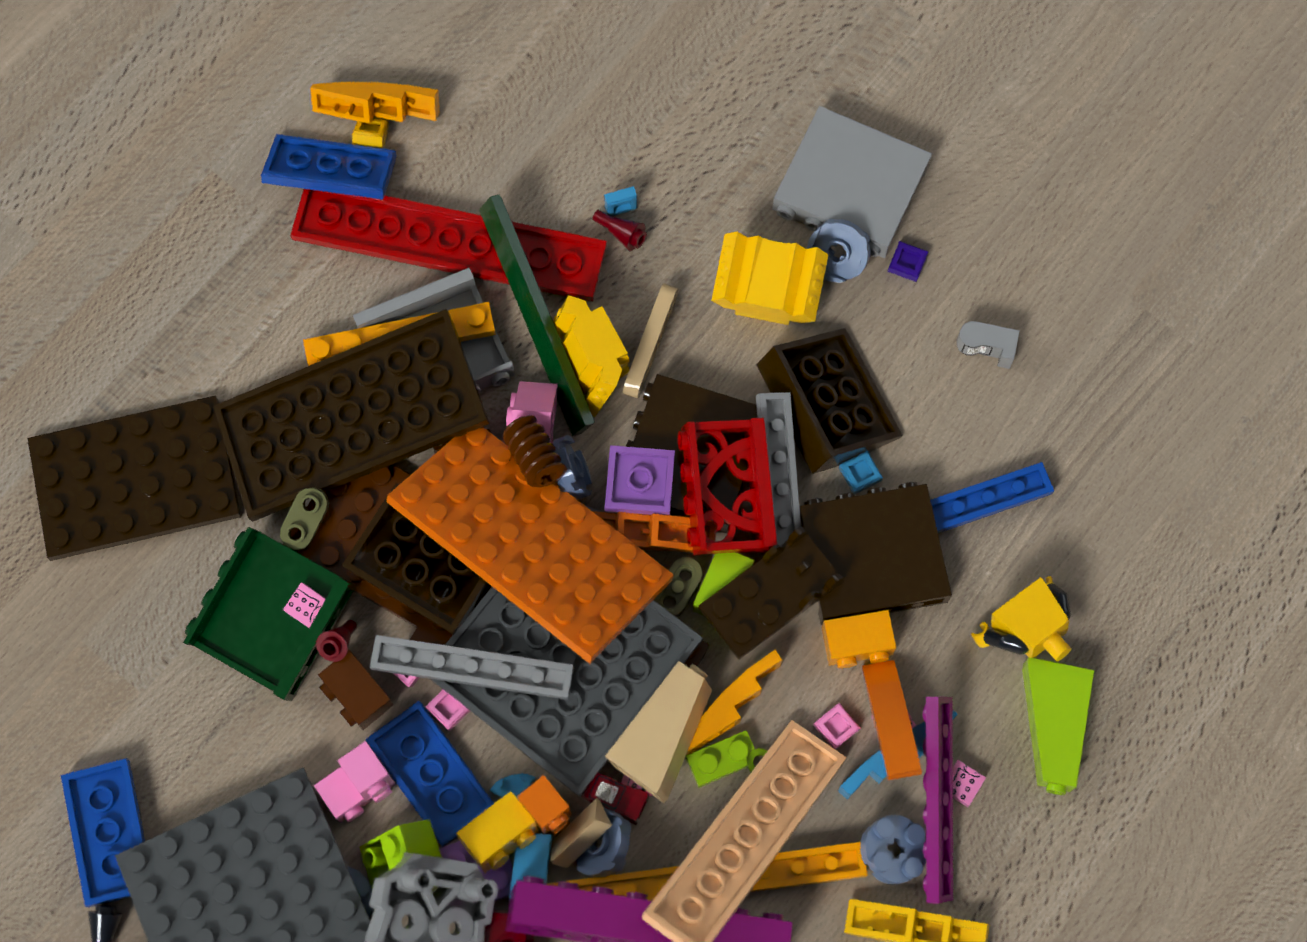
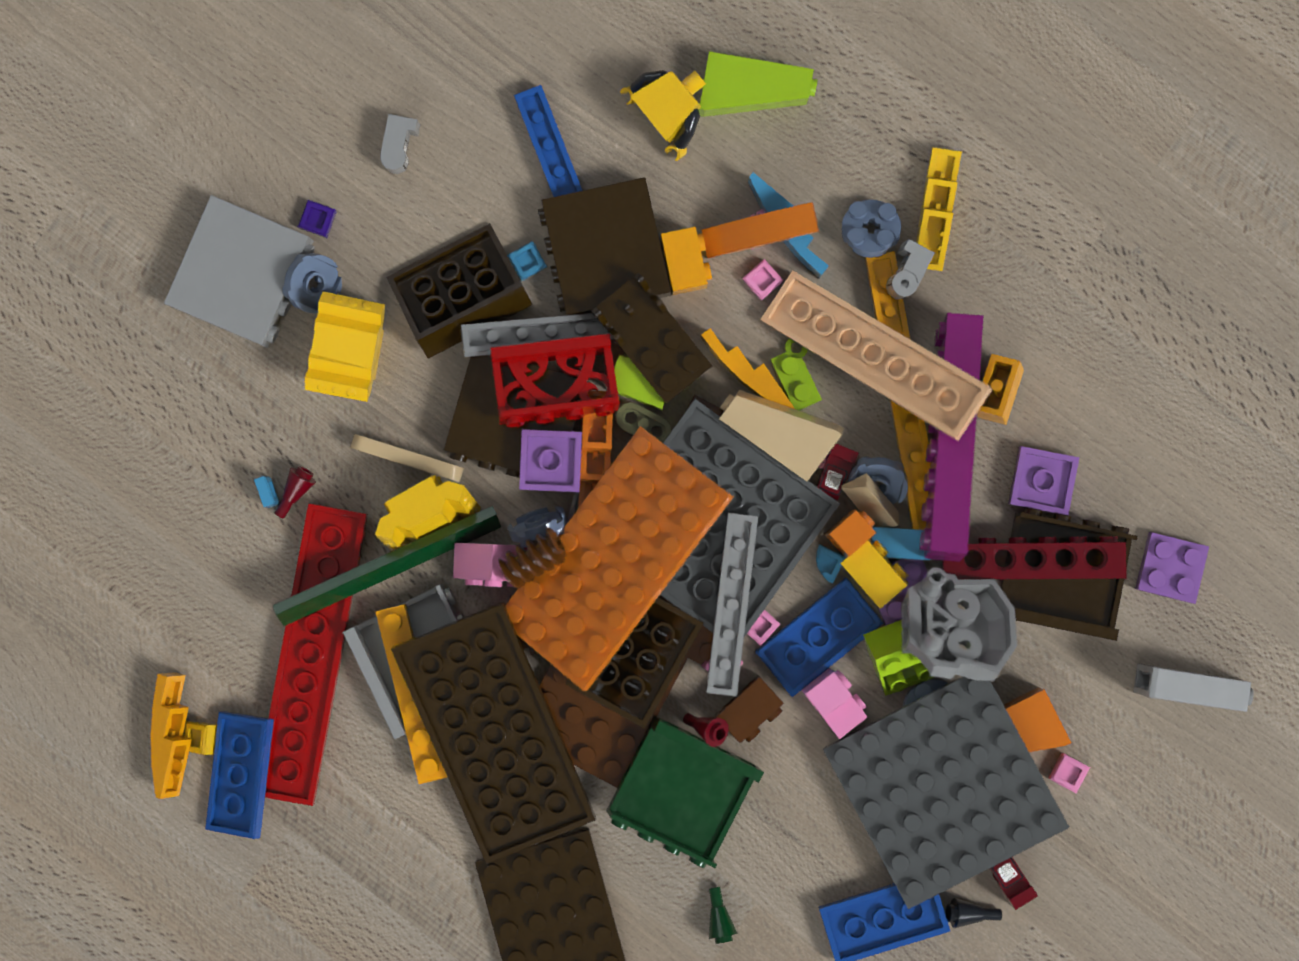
camera: 90 degrees left, 15 degrees up
olive plate [280,487,329,550] -> none
bright pink tile [283,583,326,628] -> none
magenta plate [923,696,953,904] -> none
bright pink tile [953,760,986,807] -> none
none -> dark green cone [709,887,738,944]
none -> light grey leg [886,239,935,299]

